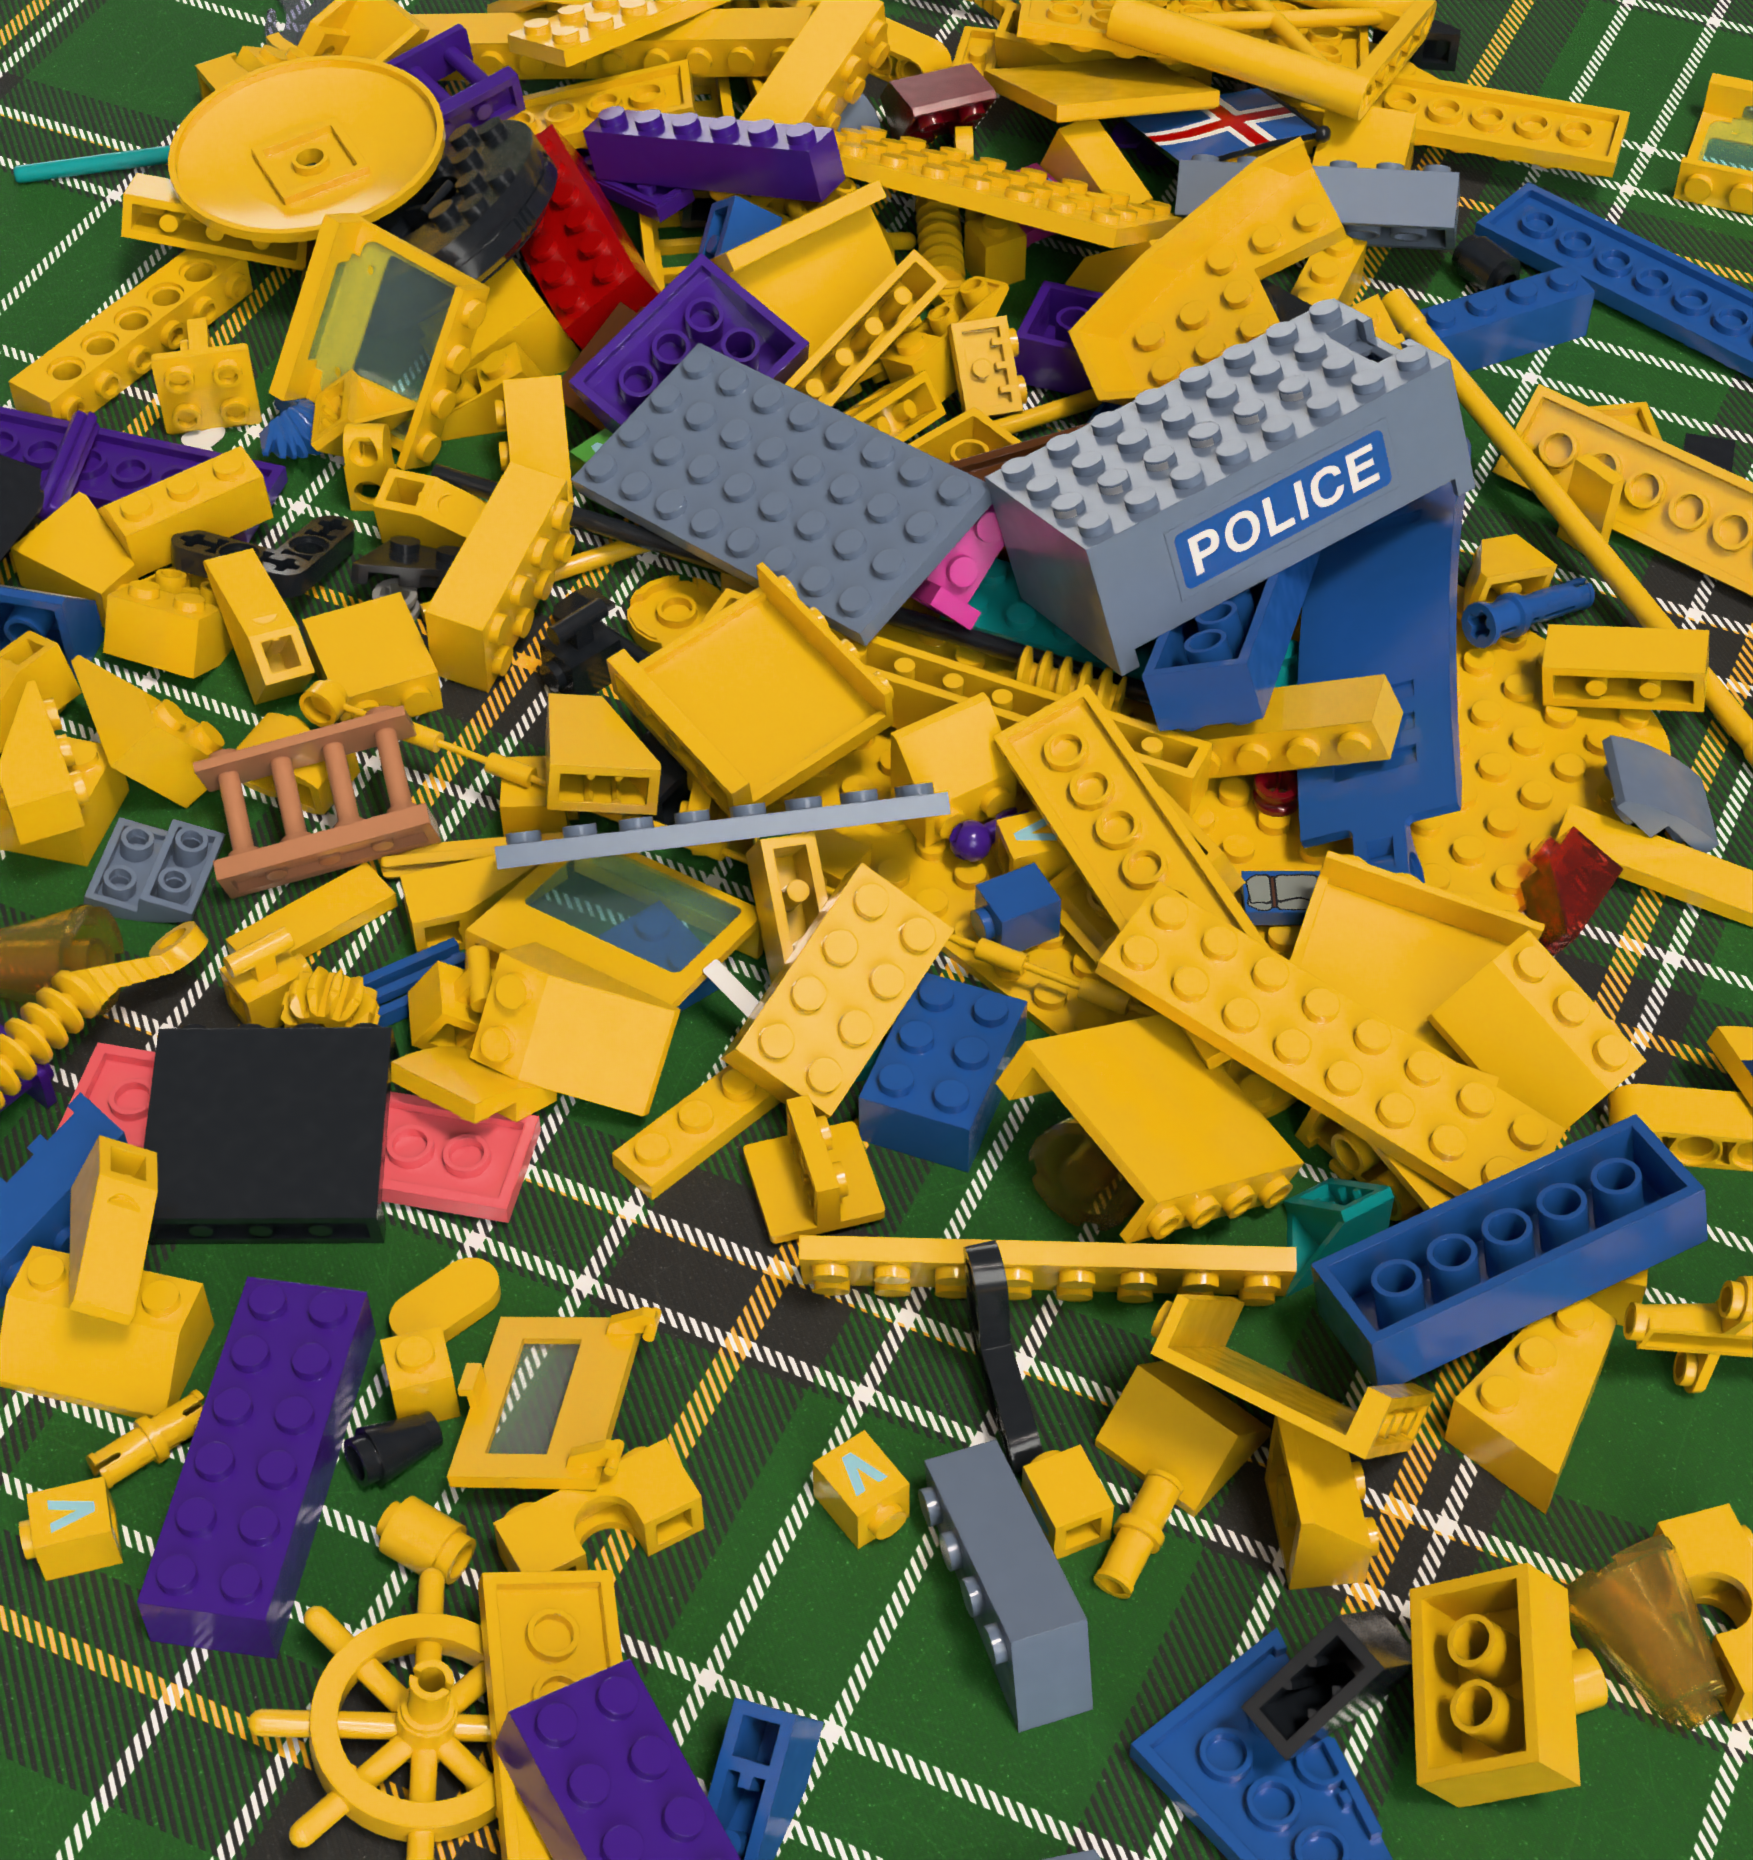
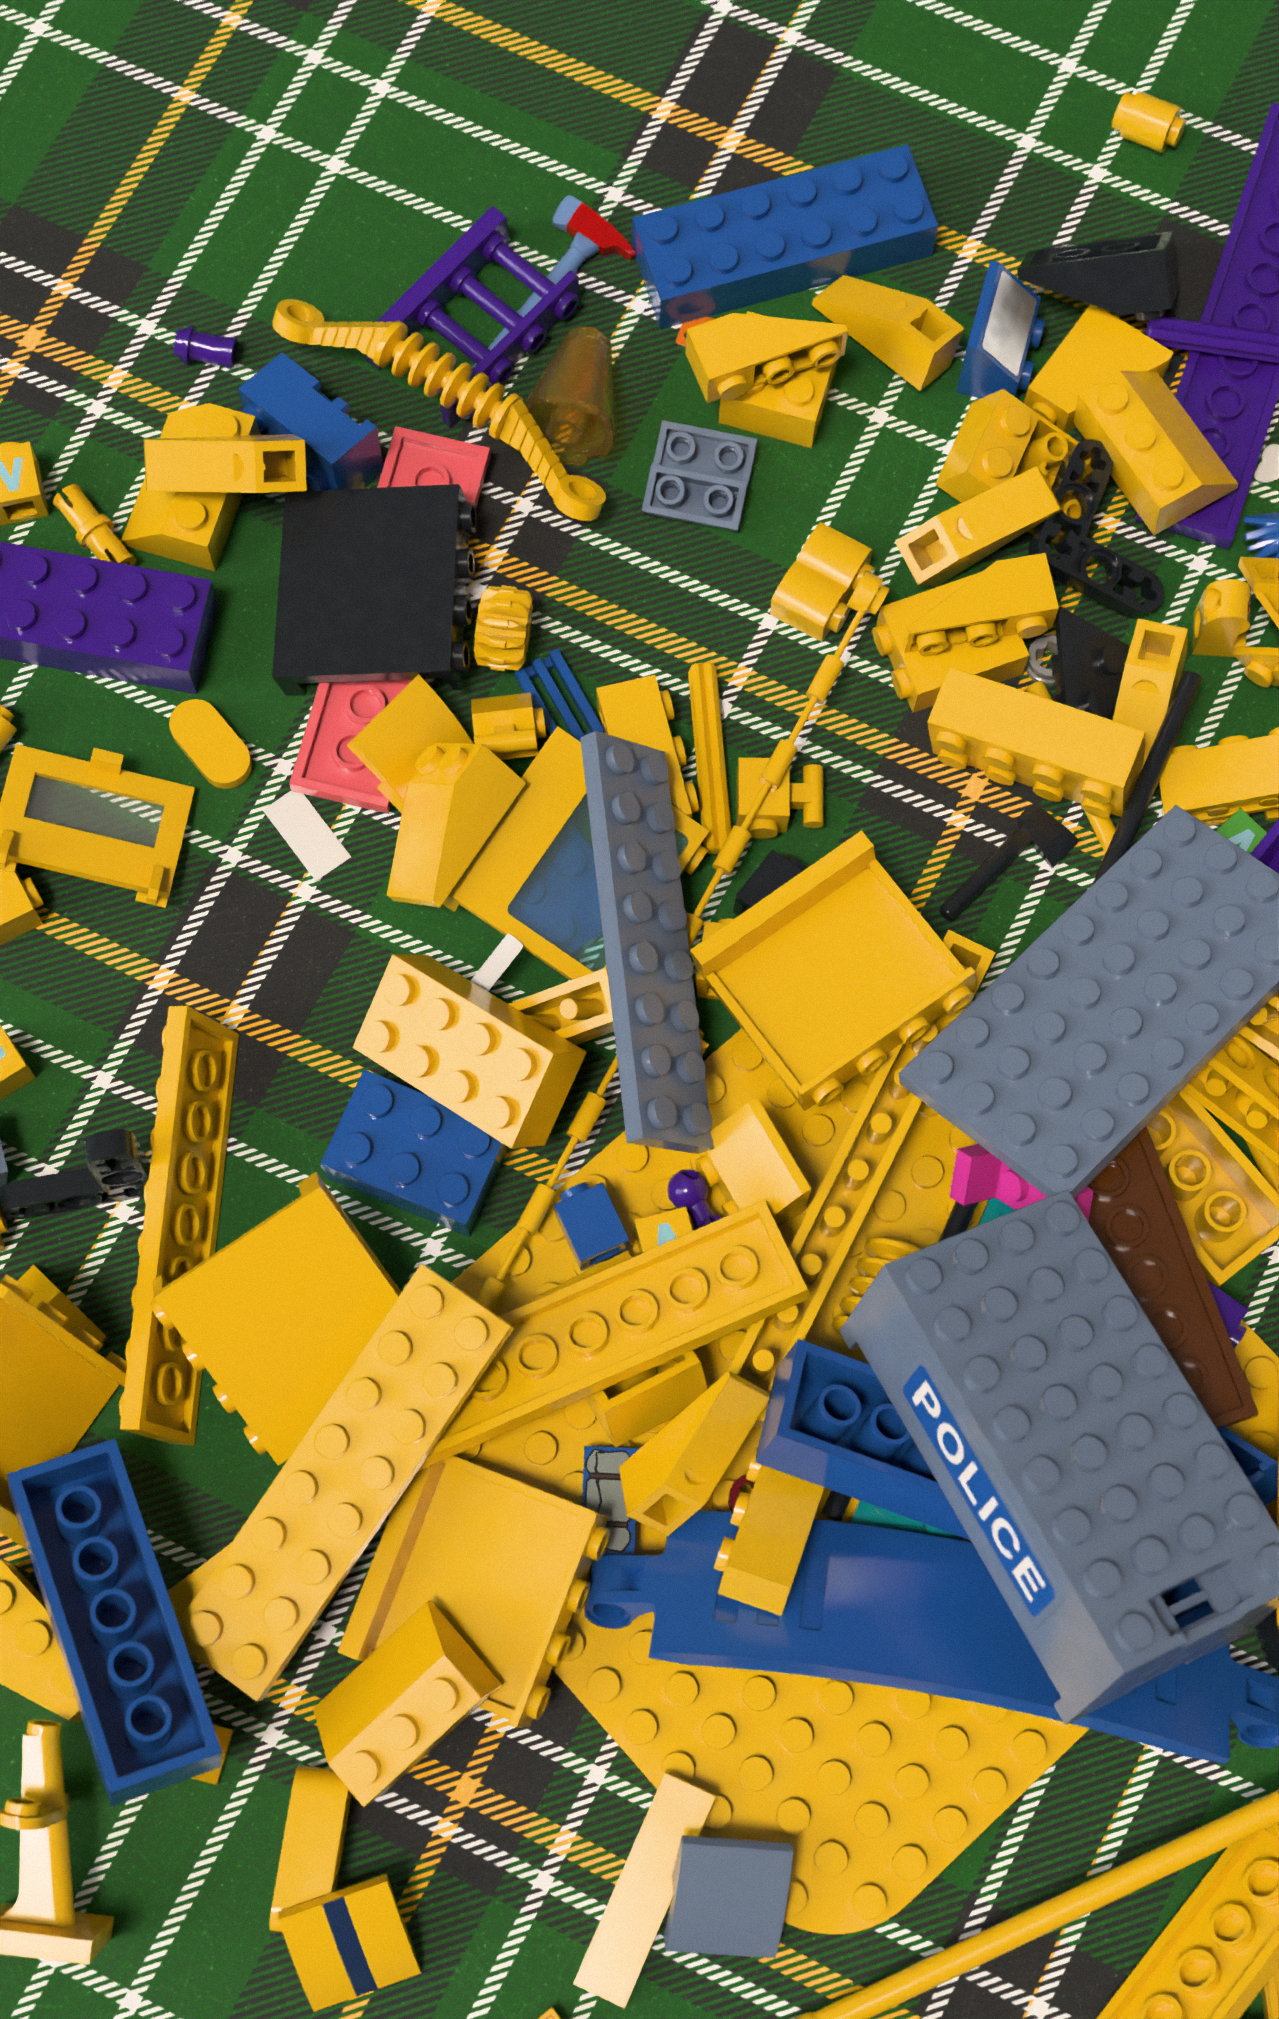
camera: 90 degrees right, 25 degrees up
yellow slope [71,655,225,809] -> none
nougat fence [193,705,441,899] -> none
yellow brick [219,927,313,1028] -> none
yellow tile [225,862,398,958] -> none
black cone [344,1411,443,1487] -> none
yellow brick [380,1325,461,1422] -> none
black brick [539,598,621,695] -> none
yellow slope [545,693,661,815] -> none
yellow plate [612,1065,781,1200] -> none
yellow tile [627,575,722,654] -> none
yellow bracket [743,1095,885,1244] -> none
teal slope [1283,1177,1394,1297] -> none
blue pin [1461,577,1595,648] -> none
yellow slope [1464,534,1557,610] -> none
clear red slope [1520,826,1623,956] -> none
yellow brick [1542,624,1709,712] -> none
yellow tile [1557,452,1625,554] -> none
none -> white sticker [263,791,351,881]
none -> yellow slope [619,1371,770,1537]
none -> yellow slope [903,553,1059,655]

